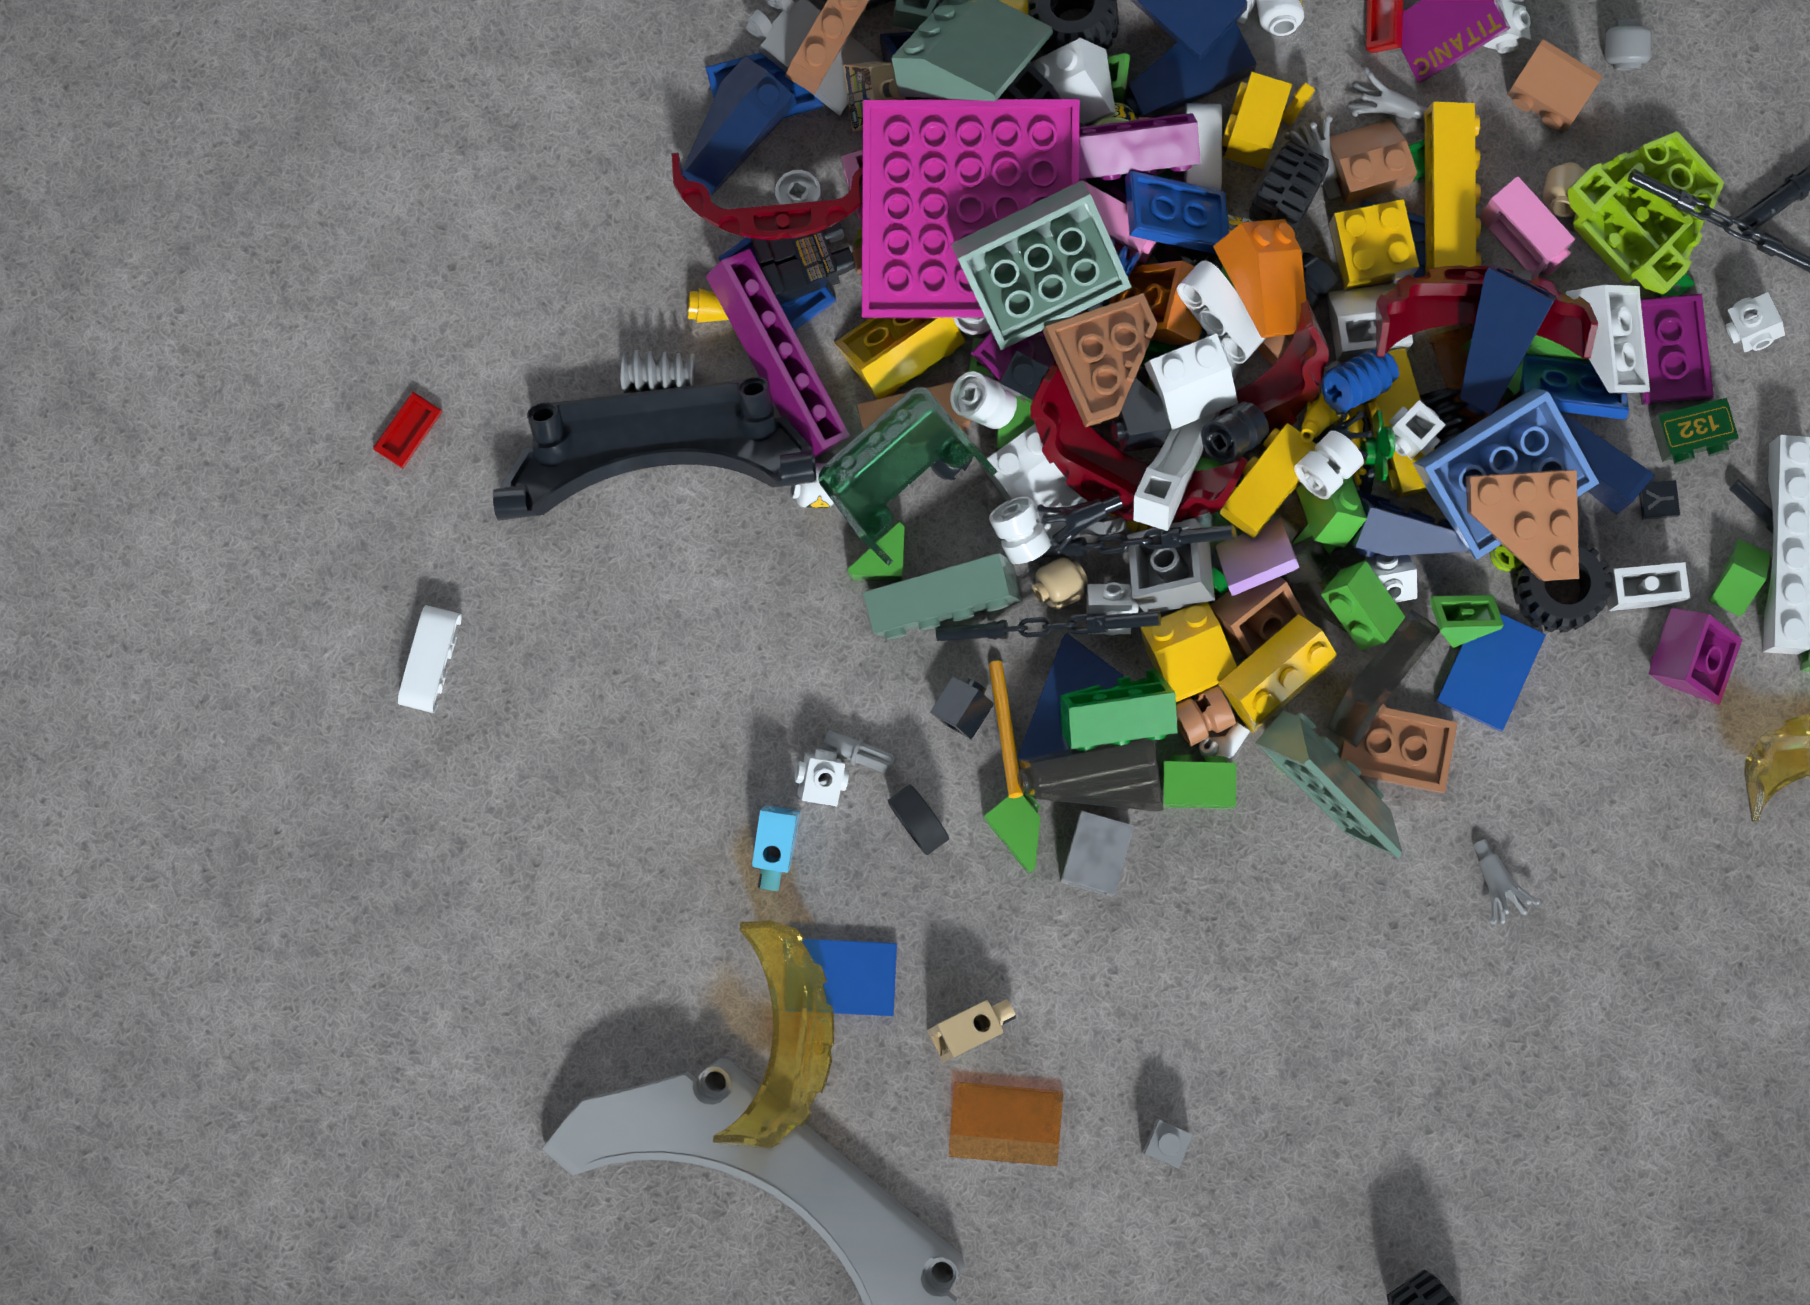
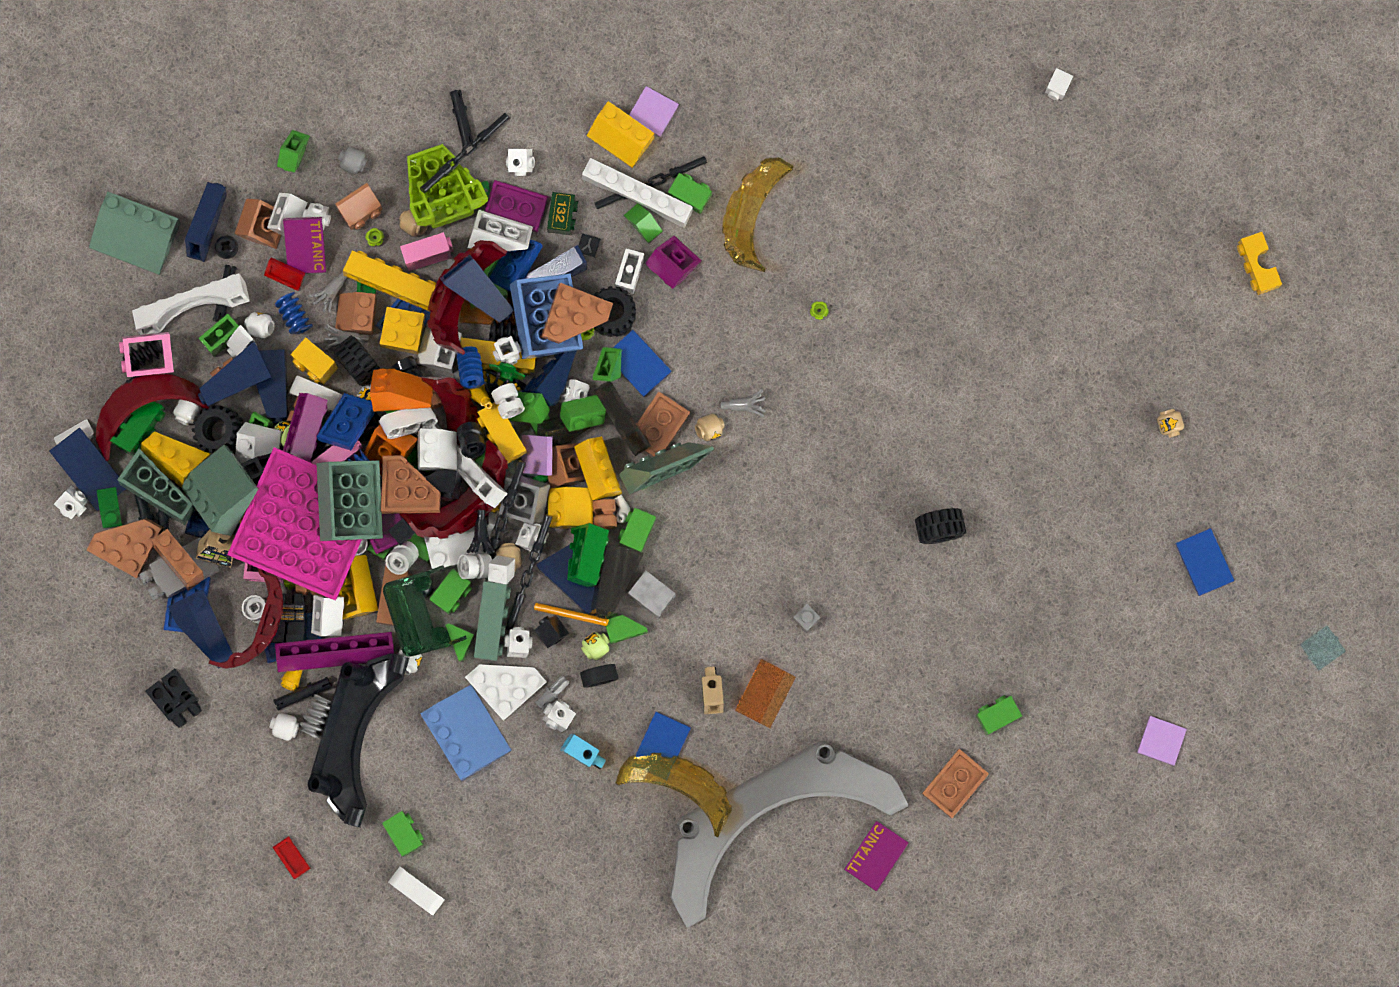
camera: 75 degrees left, 0 degrees up
yellow tile [1281,82,1315,126] -> none
none -> black hips [145,668,202,728]
none -> white head [269,713,300,741]
none -> black pin [273,677,332,711]
none -> blue piece [275,292,313,335]
none -> white brick [311,595,344,636]
none -> lime plate [365,228,384,247]
none -> bright green brick [382,811,424,857]
none -> medium blue slope [420,685,512,781]
none -> bright green brick [429,568,472,615]
none -> white plate [465,664,547,721]
none -> white brick [488,556,515,584]
none -> white brick [504,627,532,658]
none -> yellowish green head [581,632,610,660]
none -> tan head [695,414,725,441]
none -> lime plate [810,301,829,320]

